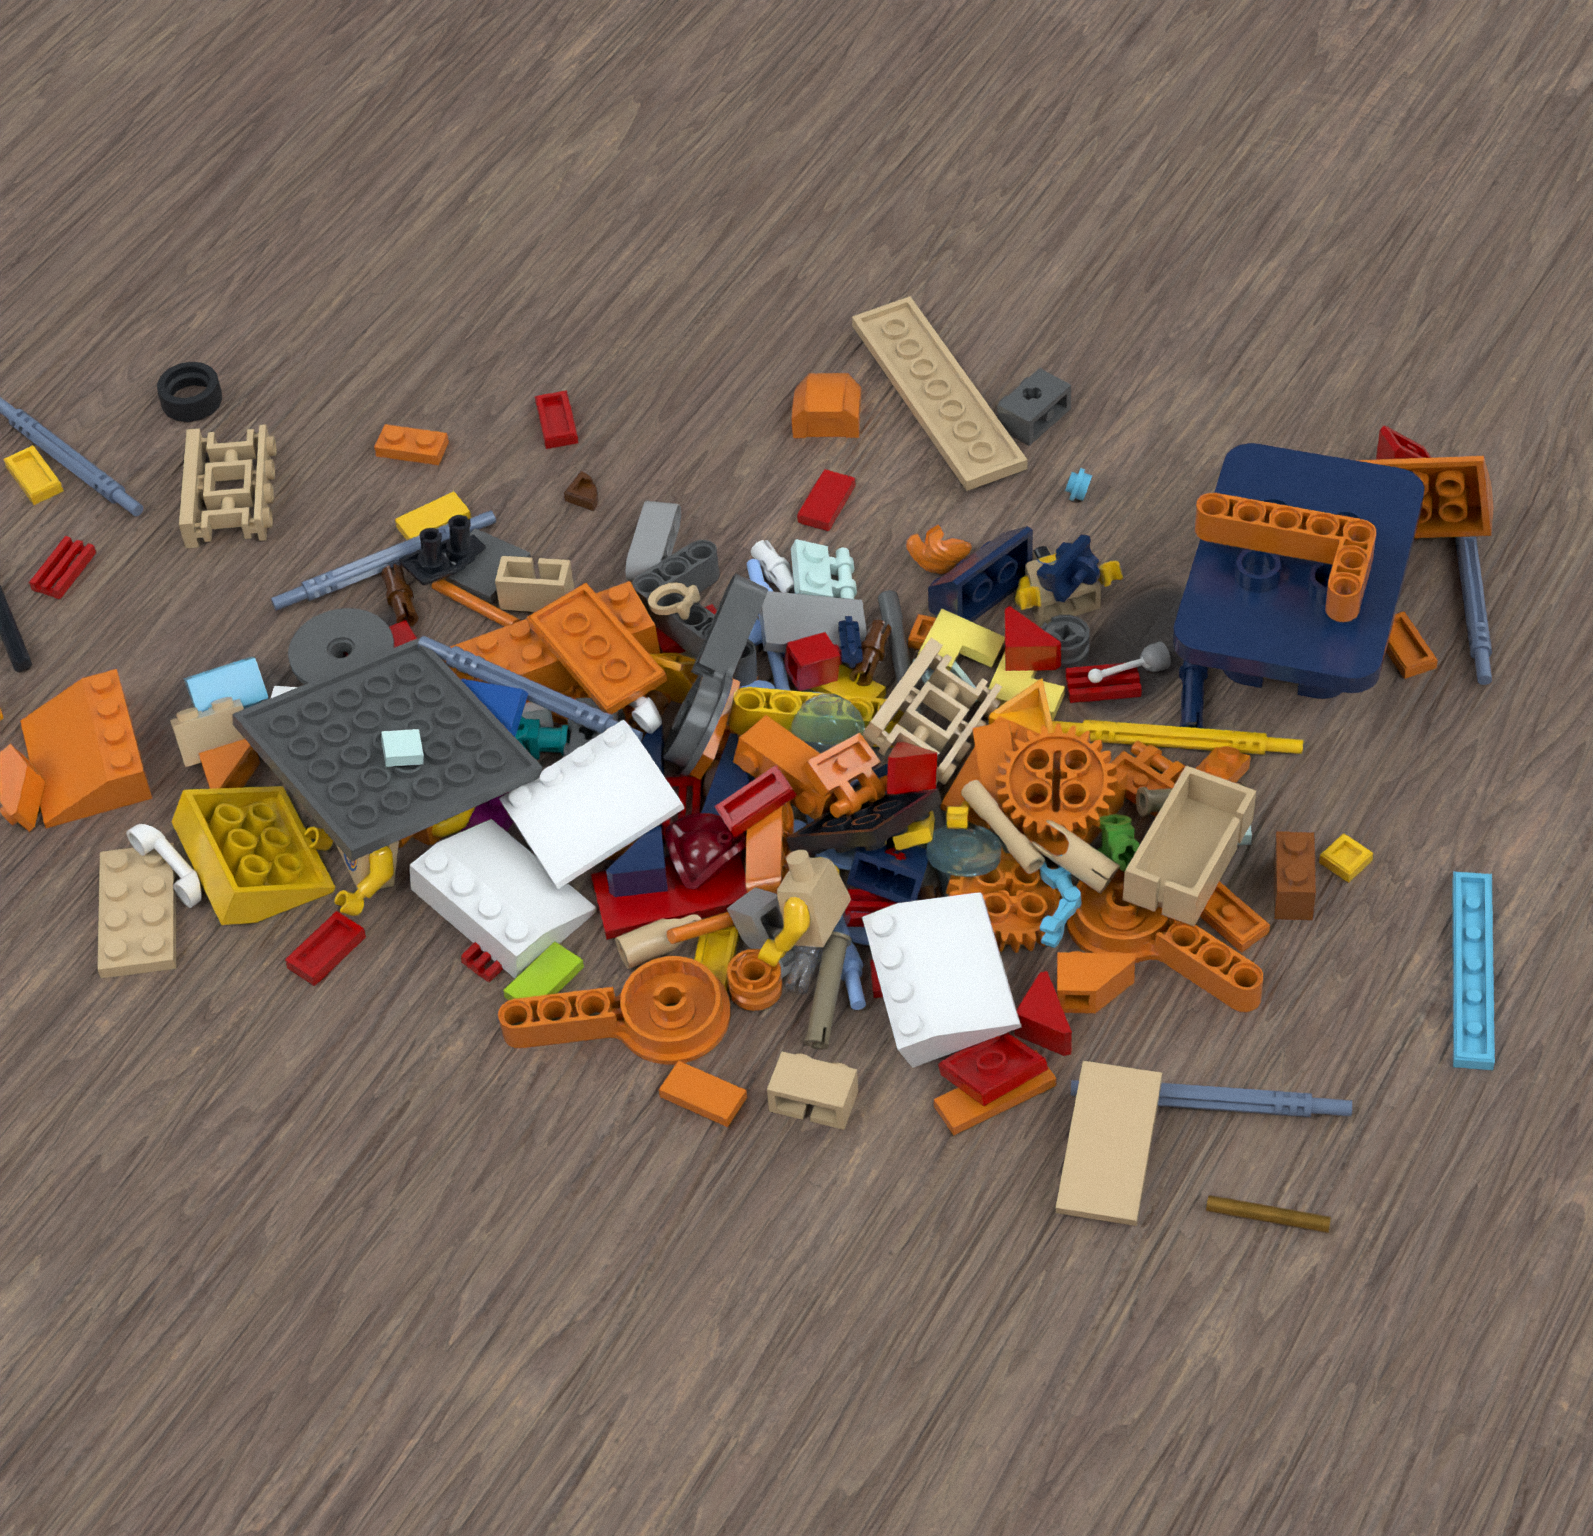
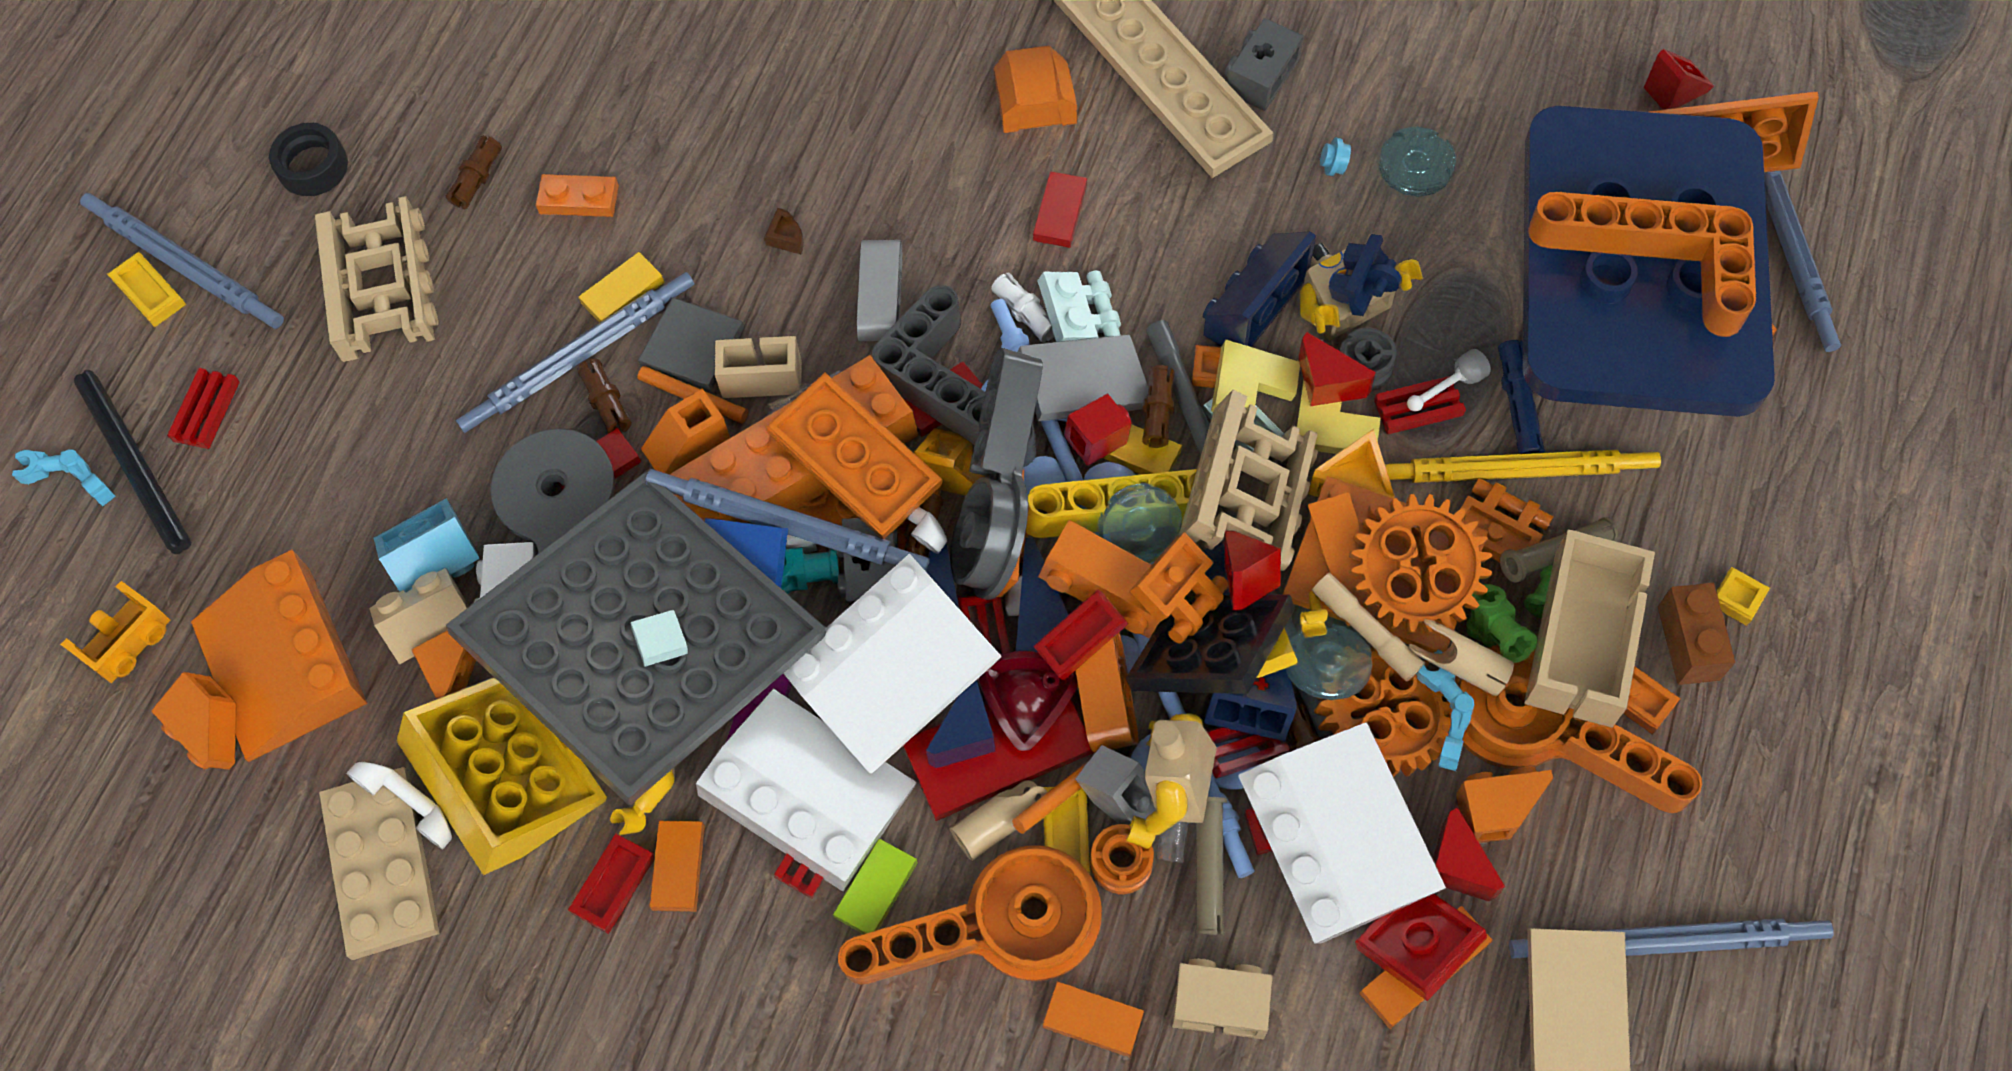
camera: 10 degrees left, 15 degrees up
black connector [399,515,486,586] -> none
red tile [535,390,578,449] -> none
tan piece [648,582,700,620] -> none
dark blue axle [838,616,863,668] -> none
orange hair [906,525,972,574] -> none
orange plate [1195,746,1251,783] -> none
medium azure tile [1452,872,1495,1070] -> none
none -> reddish brown pin [446,135,502,209]
none -> orange slope [641,388,730,474]
none -> orange tile [650,821,705,912]
none -> clear light blue tile [1378,126,1456,197]

